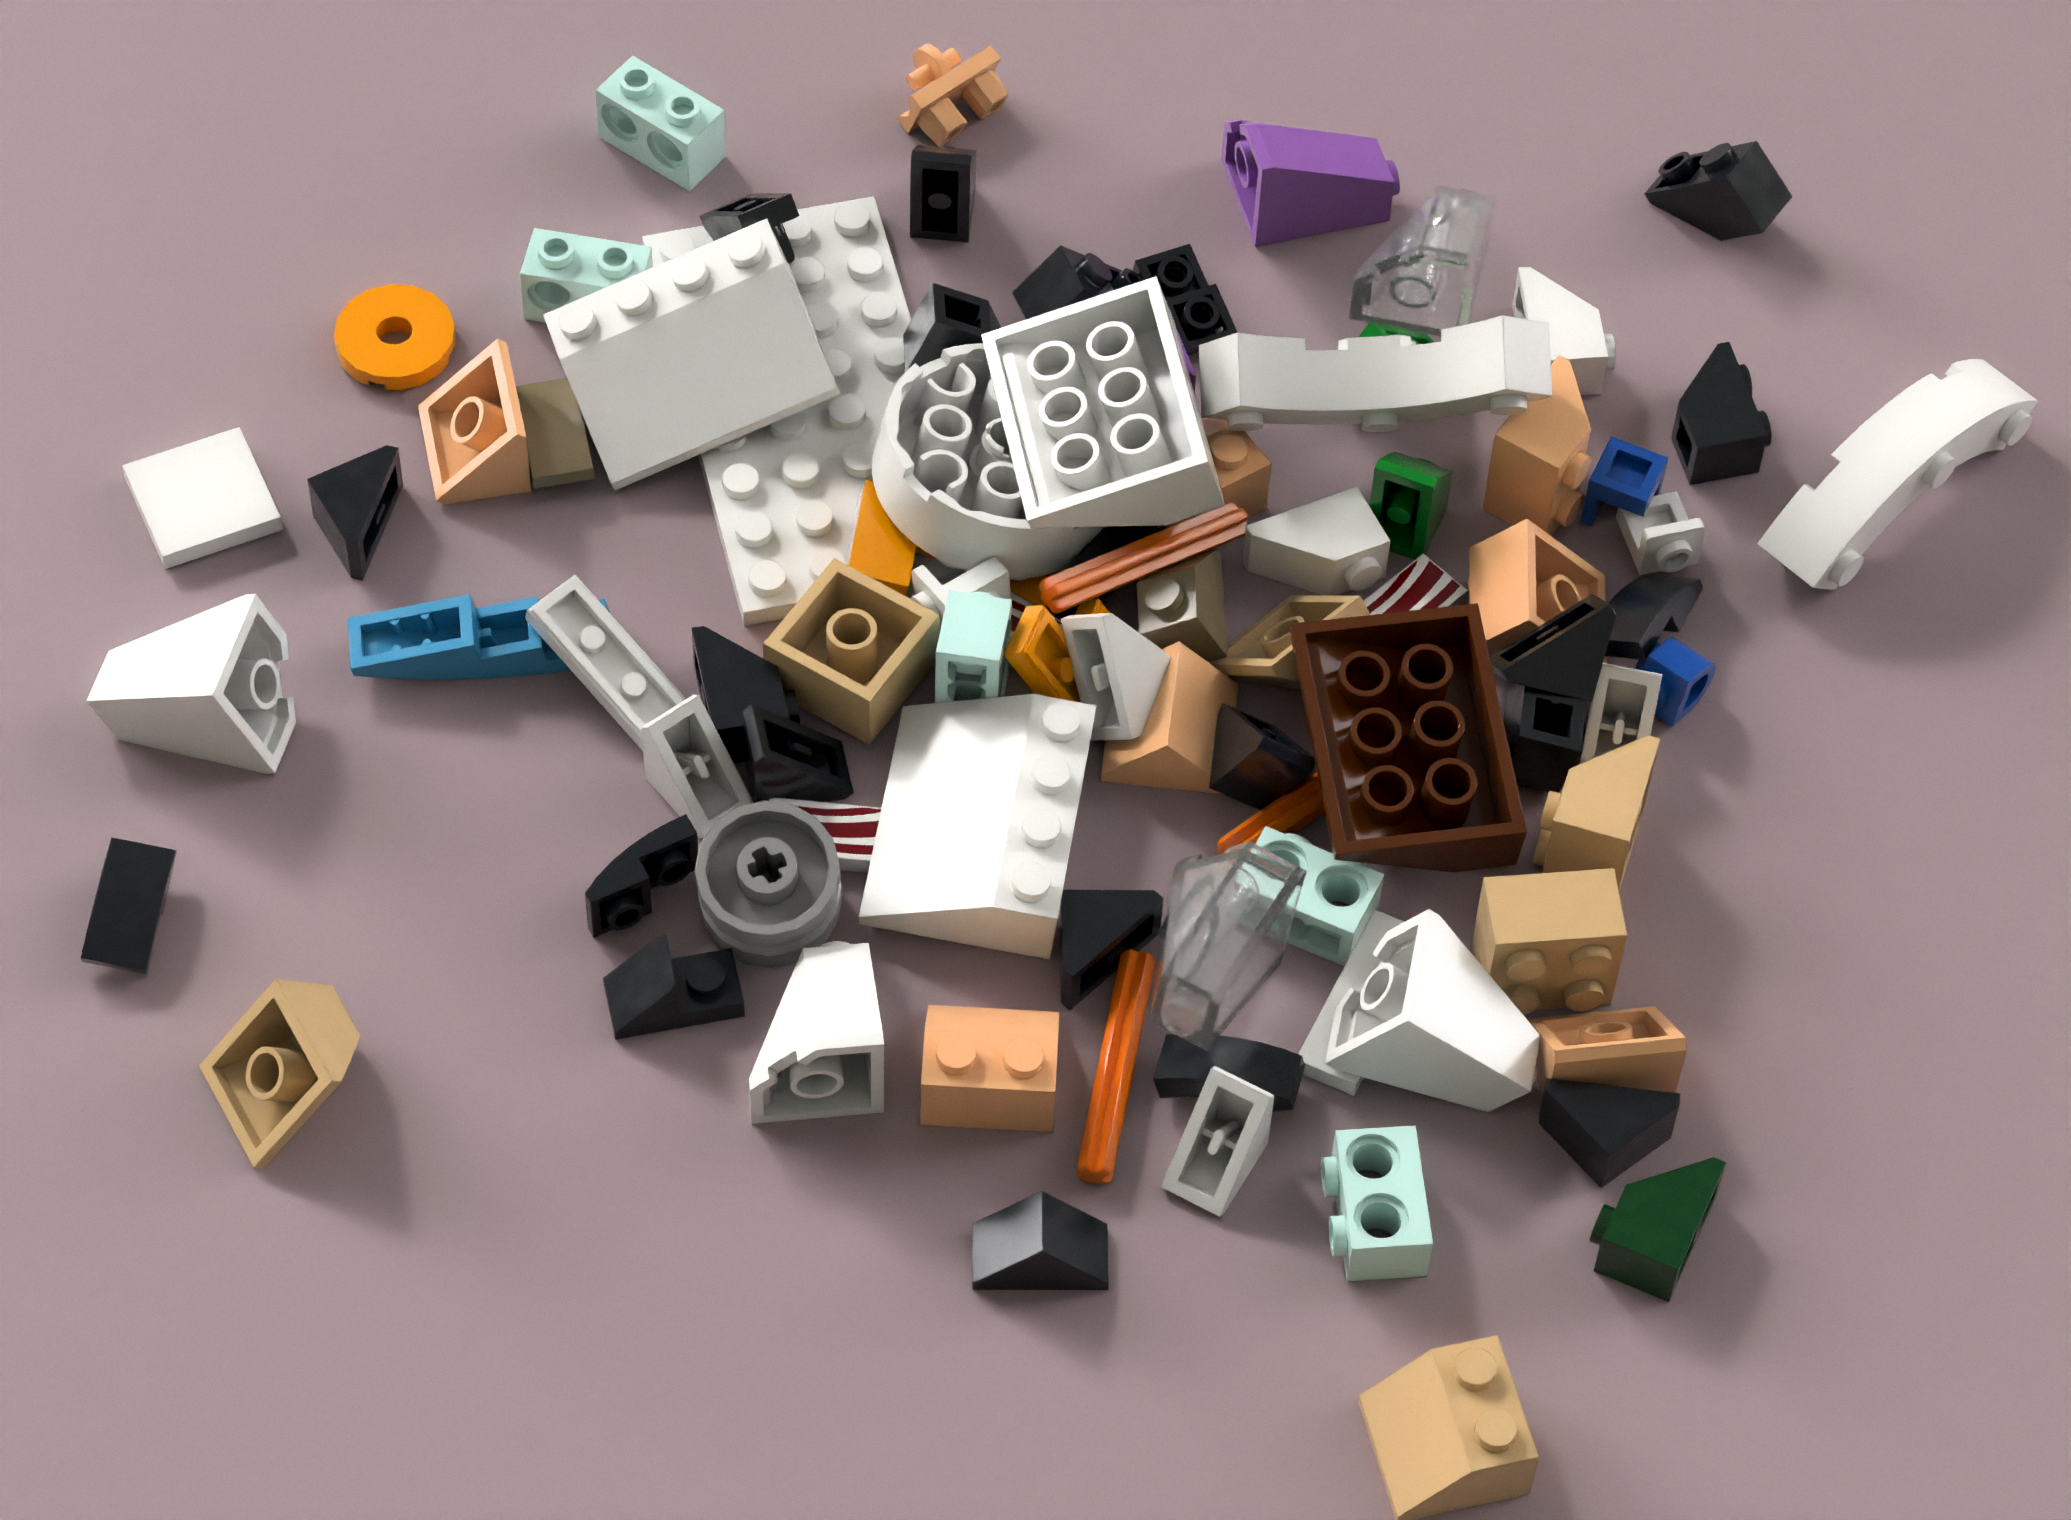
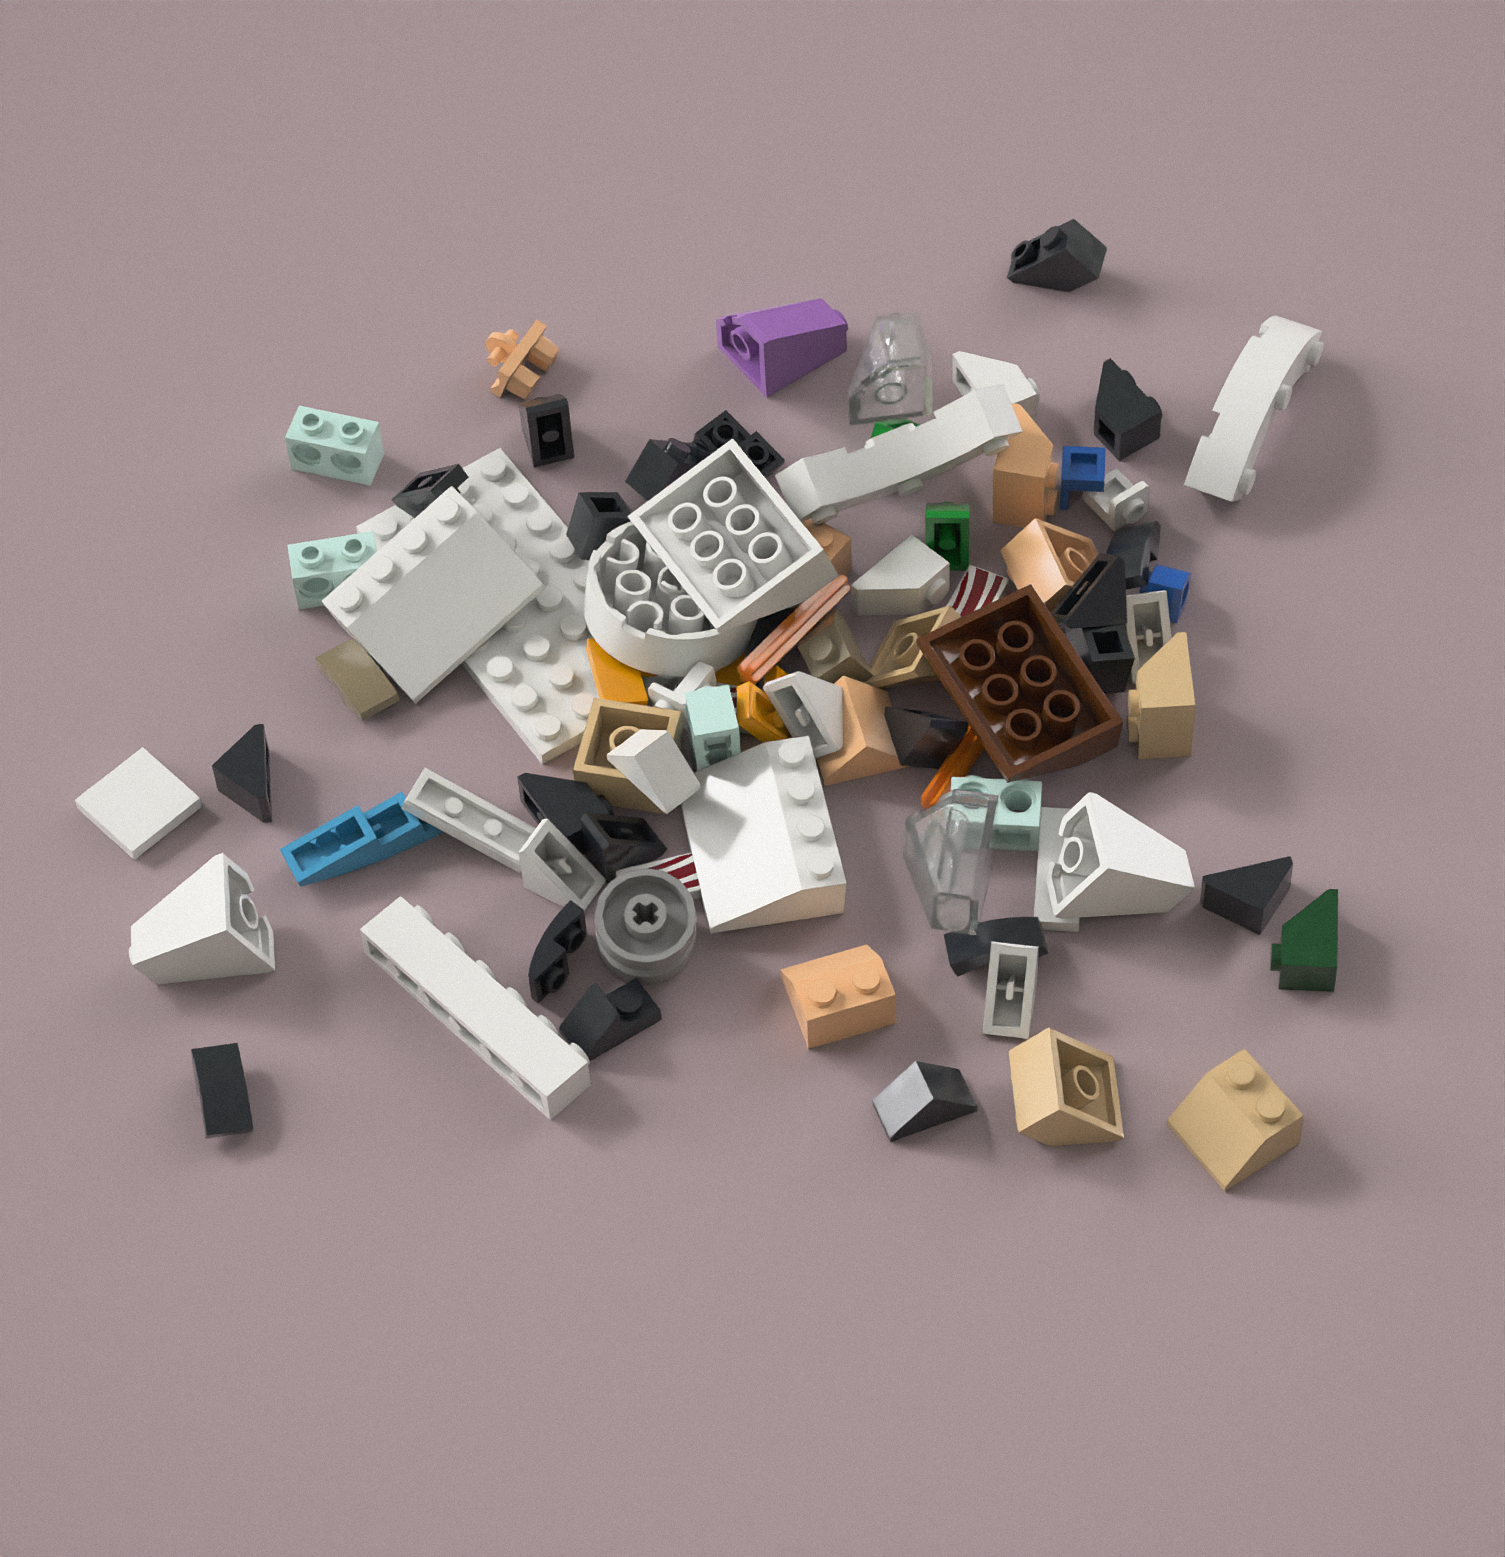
camera: 15 degrees left, 0 degrees up
tan slope [199,979,361,1169] -> none
light orange tile [334,284,456,391] -> none
light nougat slope [418,339,531,505] -> none
white slope [749,941,884,1124] -> none
black slope [1059,890,1164,1010] -> none
orange axle [1076,949,1155,1185] -> none
light aqua brick [1321,1125,1433,1282] -> none
tan brick [1471,868,1627,1015] -> none
light nougat slope [1527,1006,1687,1097] -> none
none -> white brick [360,896,591,1120]
none -> white slope [607,729,700,814]
none -> tan slope [1009,1028,1124,1146]

